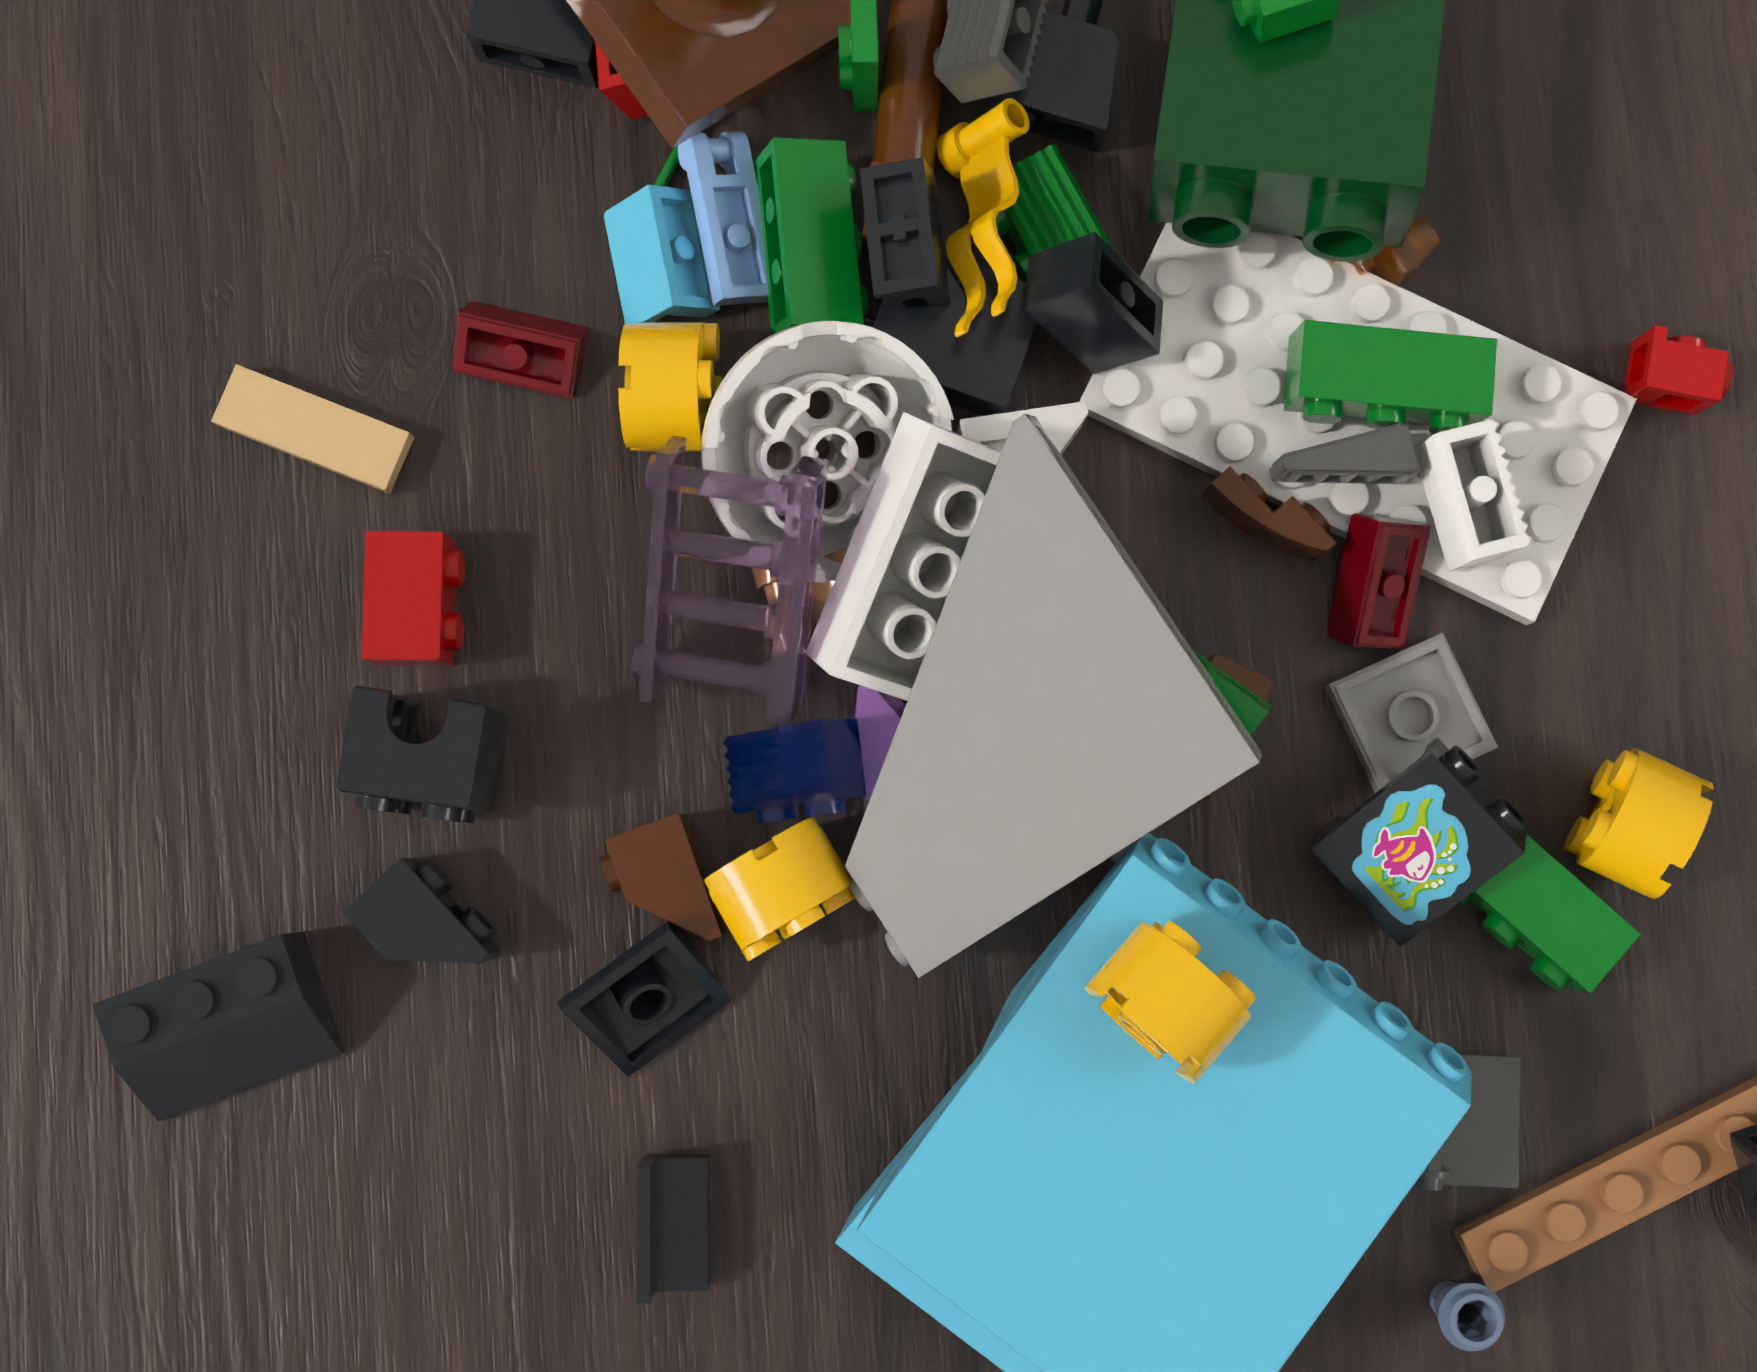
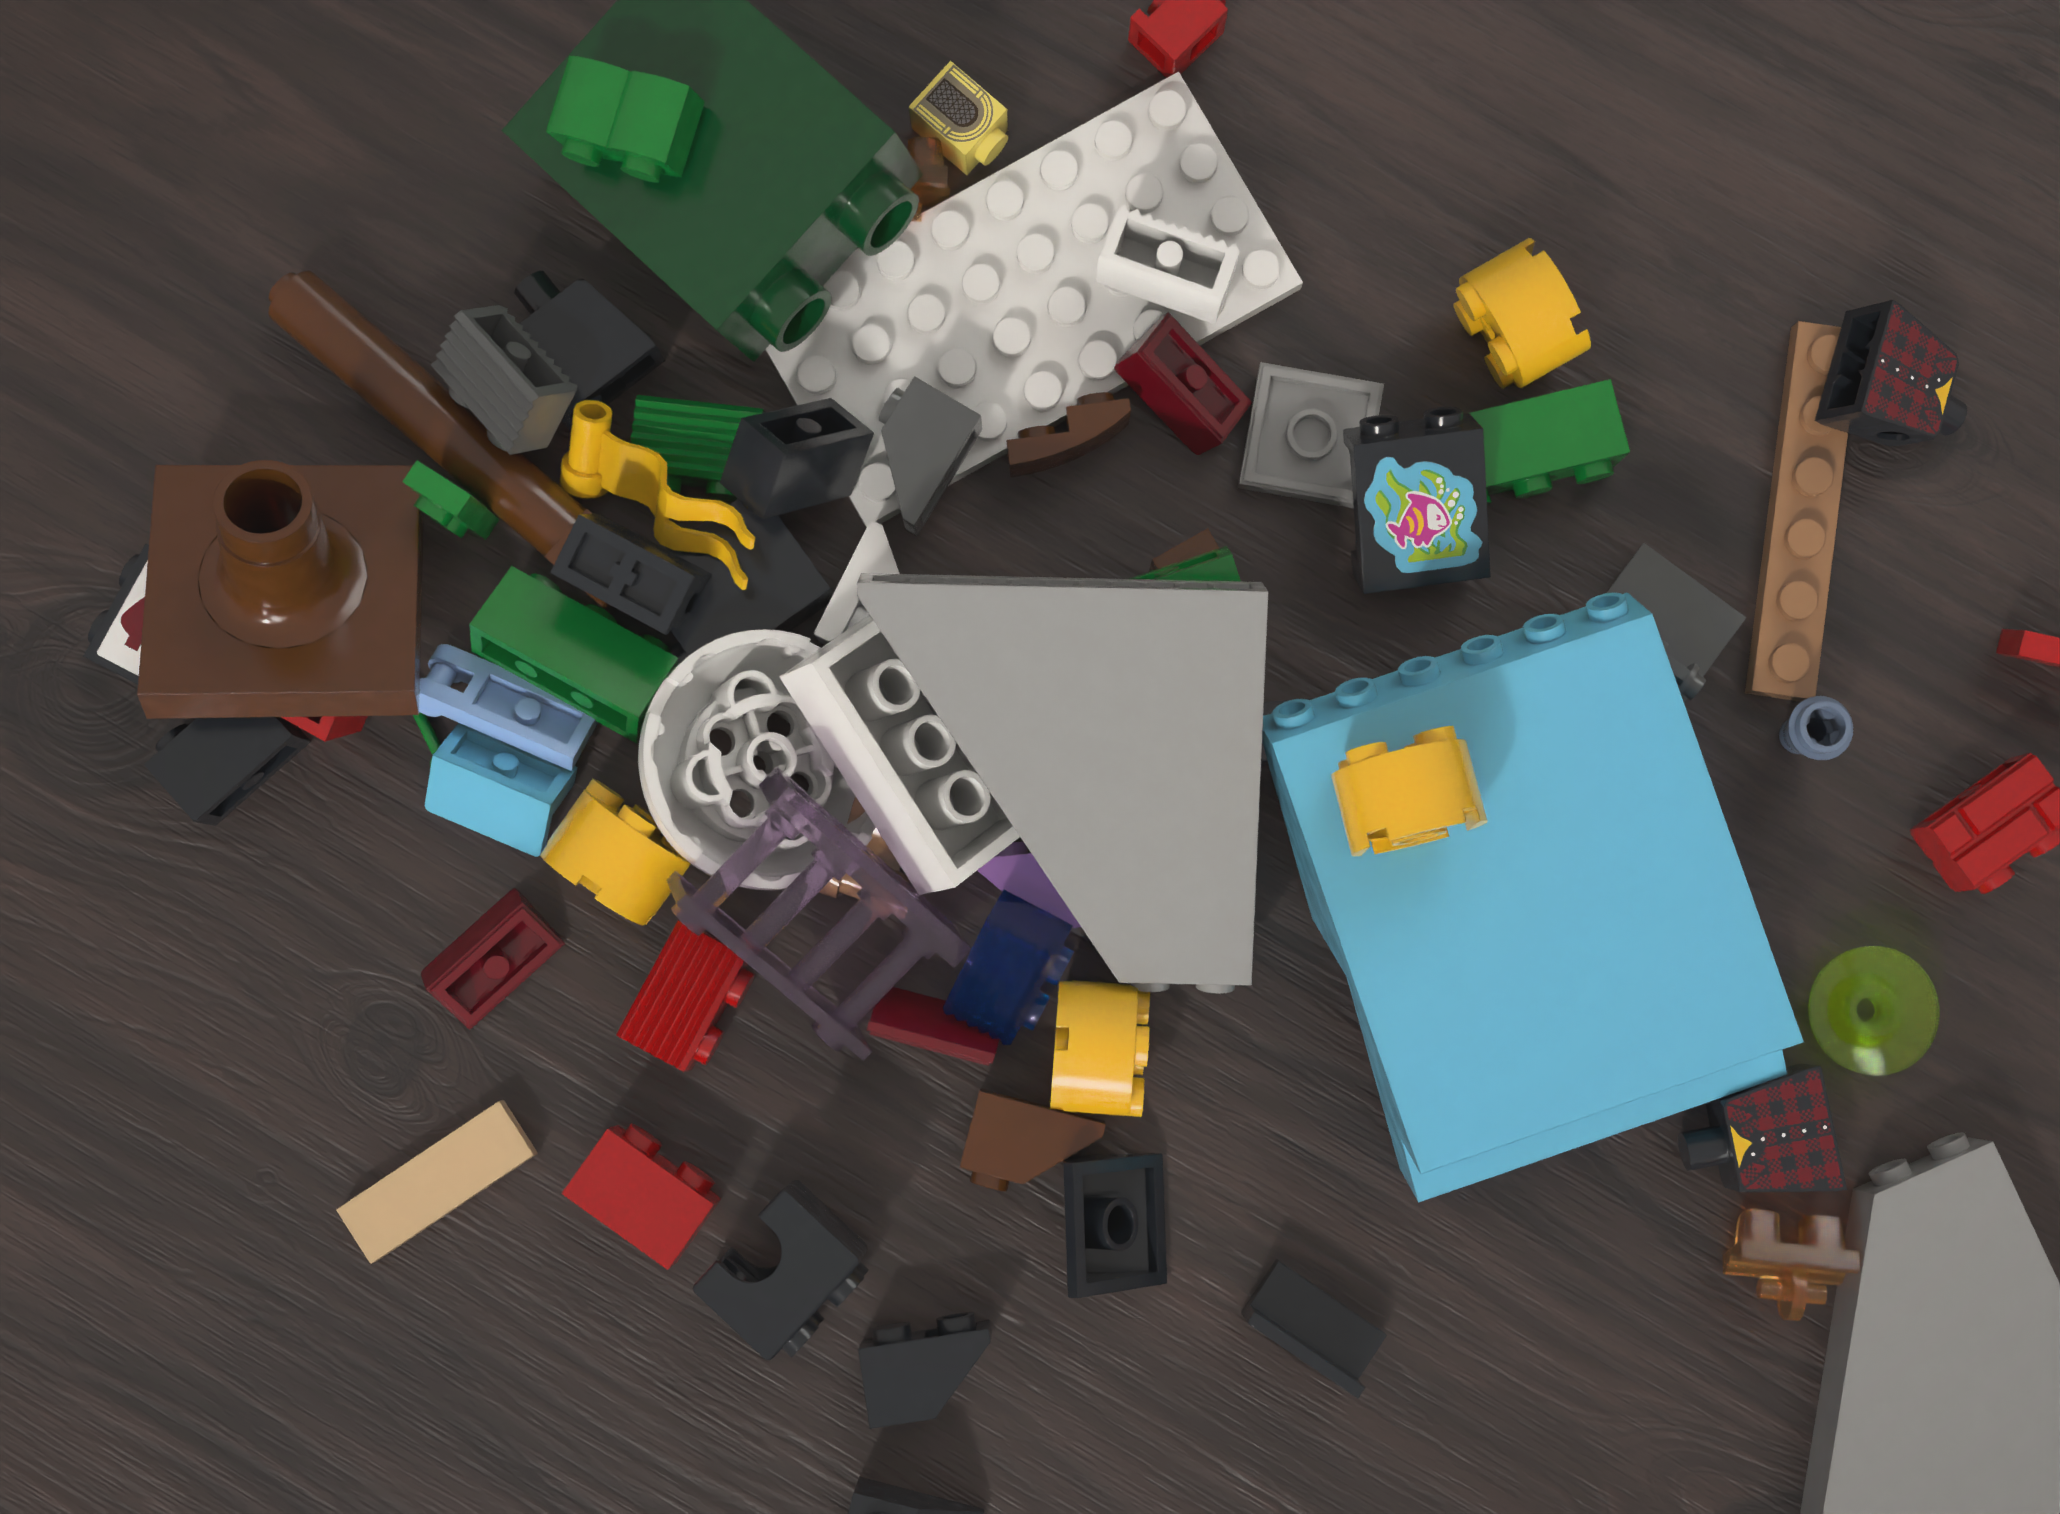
camera: 50 degrees left, 0 degrees up
dark grey slope [1269,423,1420,484] -> none
green brick [1283,320,1497,434] -> none
none -> red brick [616,920,755,1072]
none -> dark red slope [867,986,1004,1066]
none -> dark grey slope [879,376,982,536]
none -> brick [909,61,1008,175]

